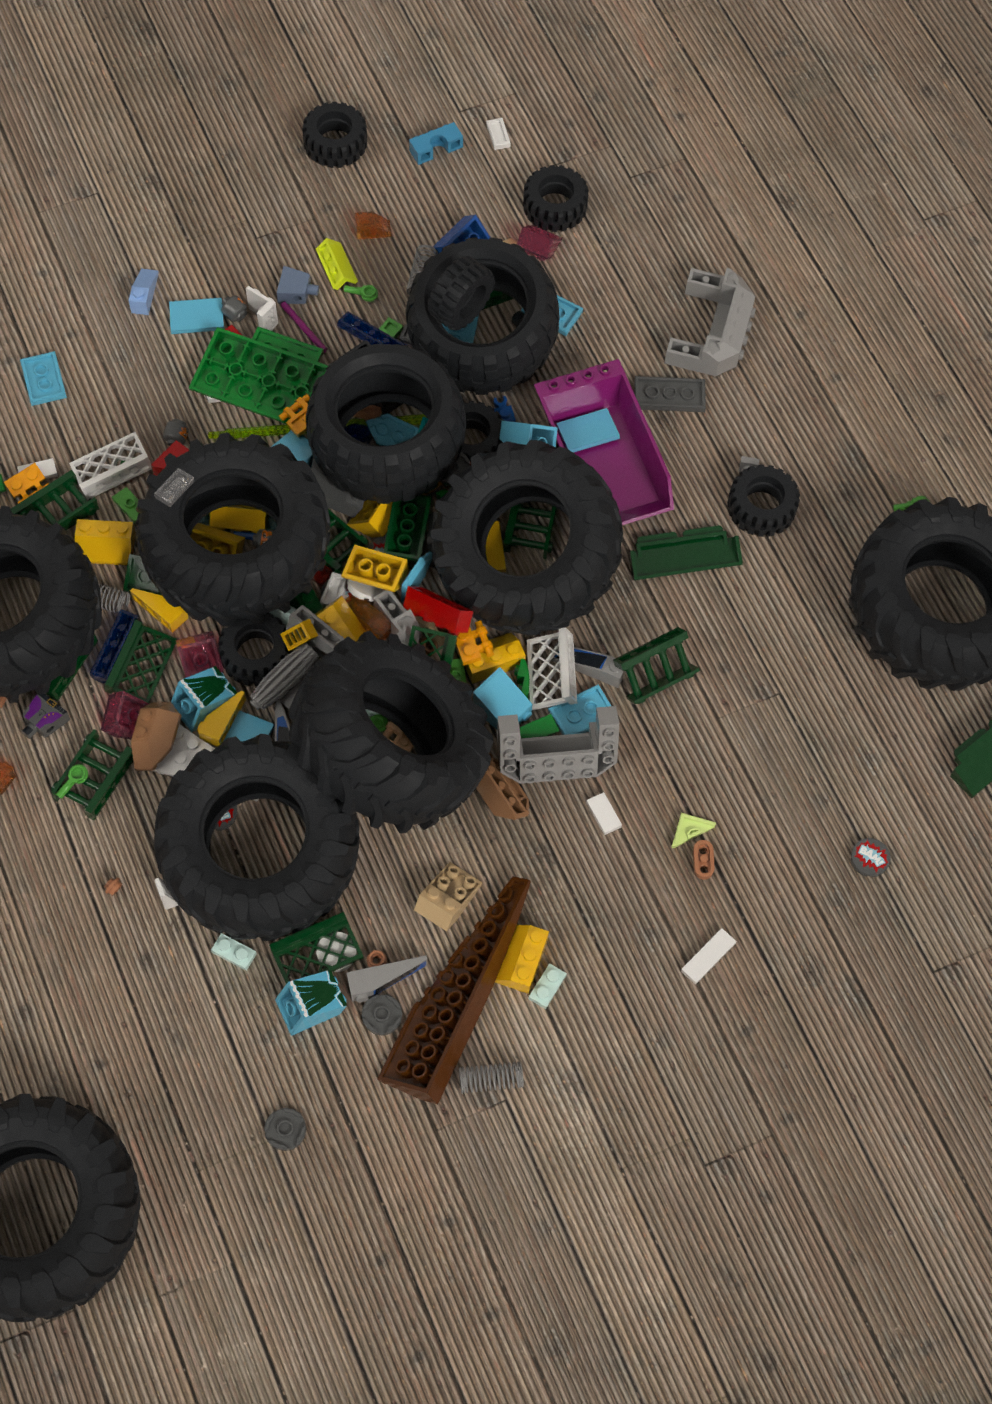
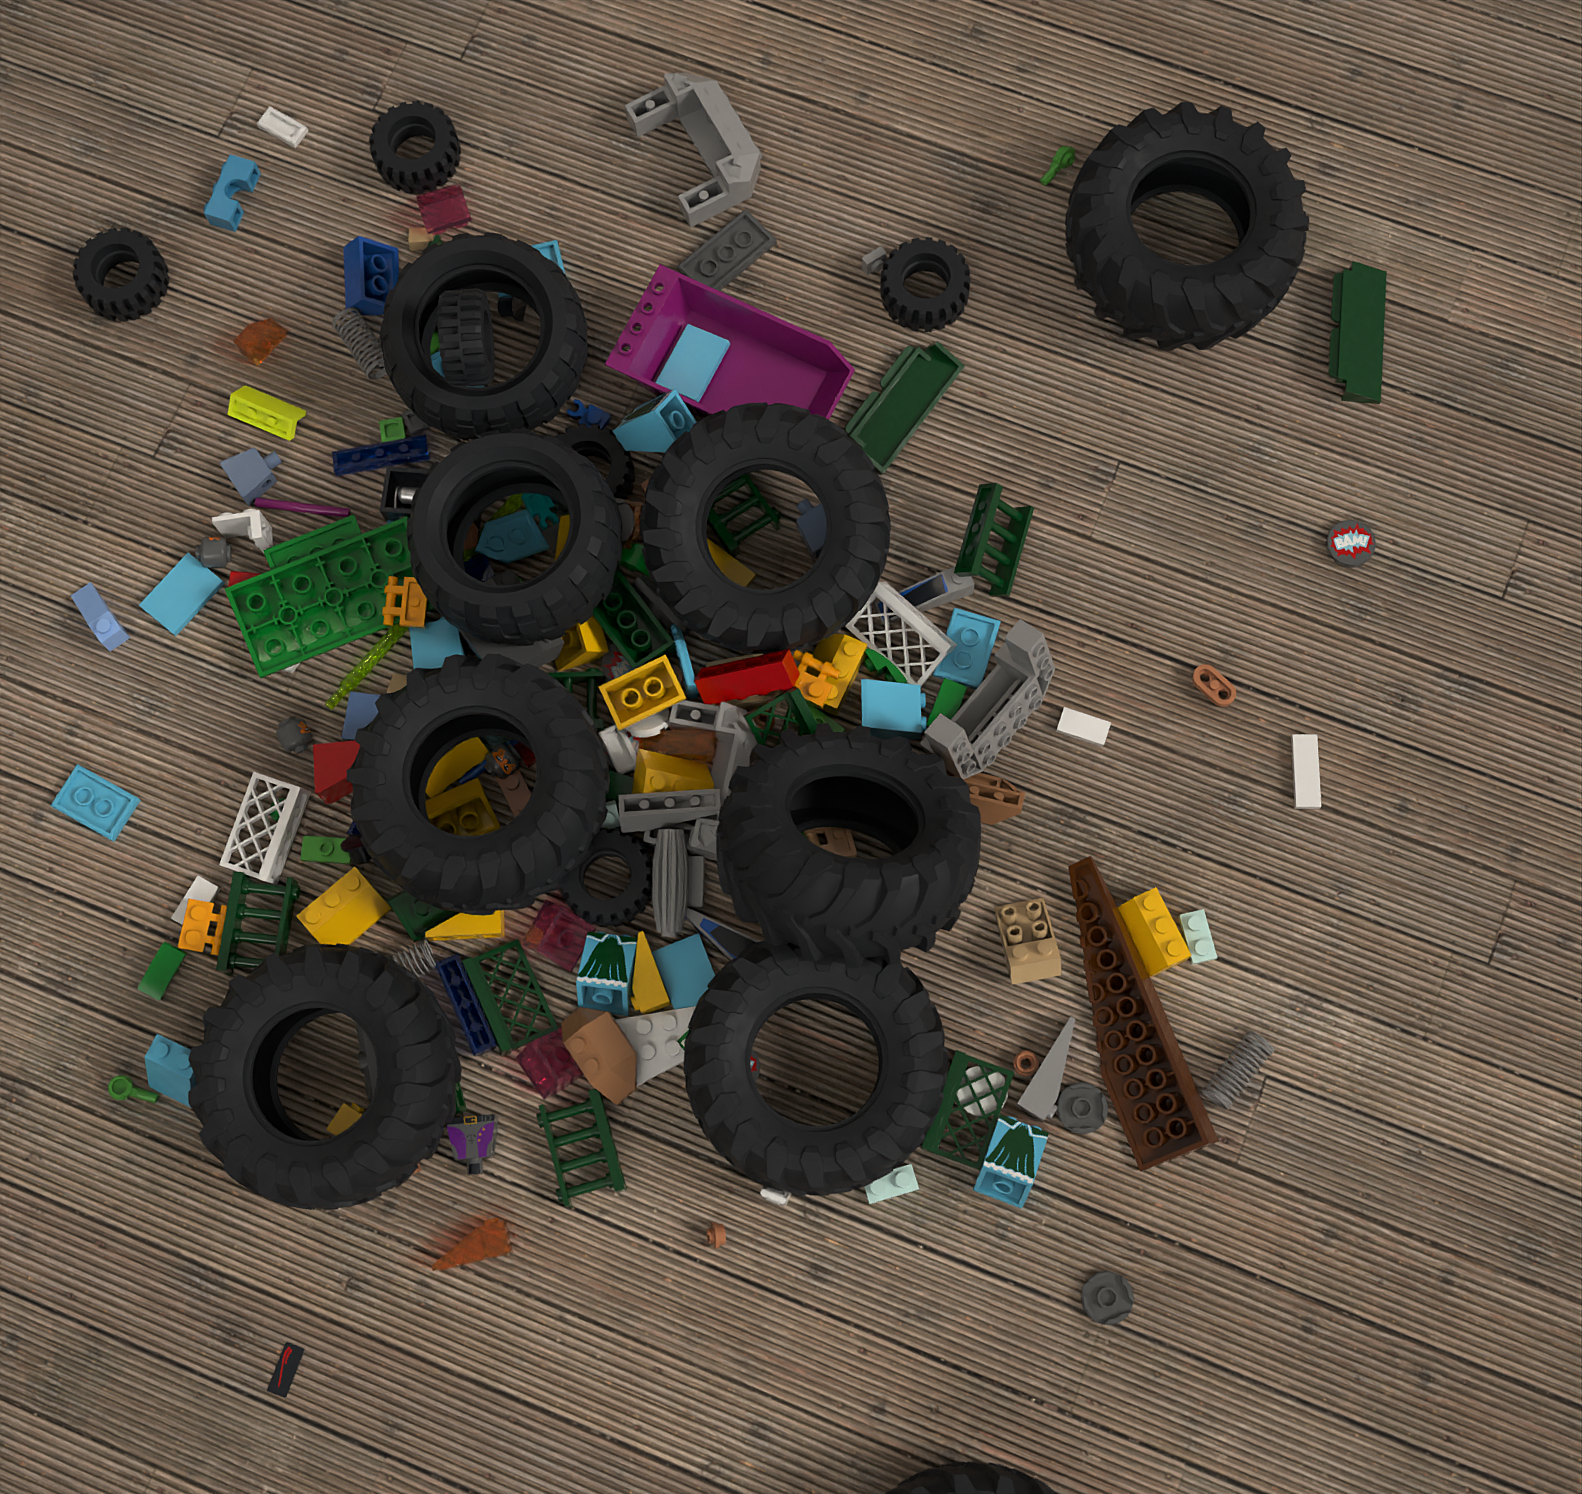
camera: 35 degrees left, 10 degrees up
bright green plate [56,764,88,799] -> none
clear plate [154,468,194,507] -> none
yellow slope [280,619,318,651] -> none
bright green plate [344,285,378,302] -> none
yellowish green tile [671,813,716,848] -> none

